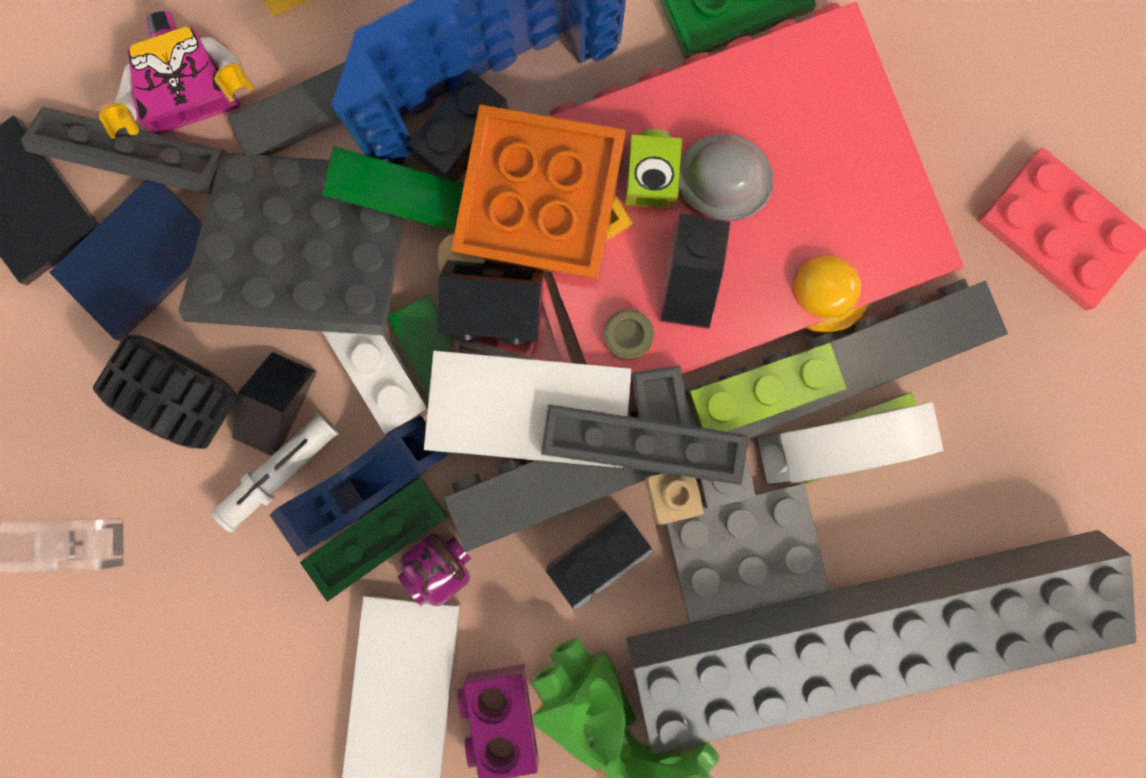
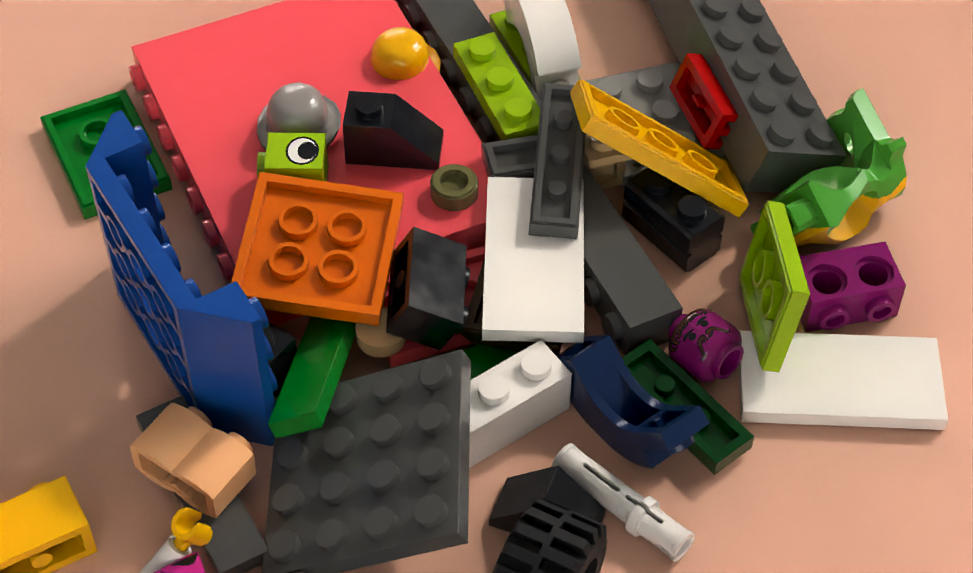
camera: 90 degrees left, 35 degrees down
none -> light nougat brick [130,402,256,518]
none -> yellow tile [570,79,749,218]
none -> red tile [669,53,739,149]
none -> lime tile [738,201,810,373]

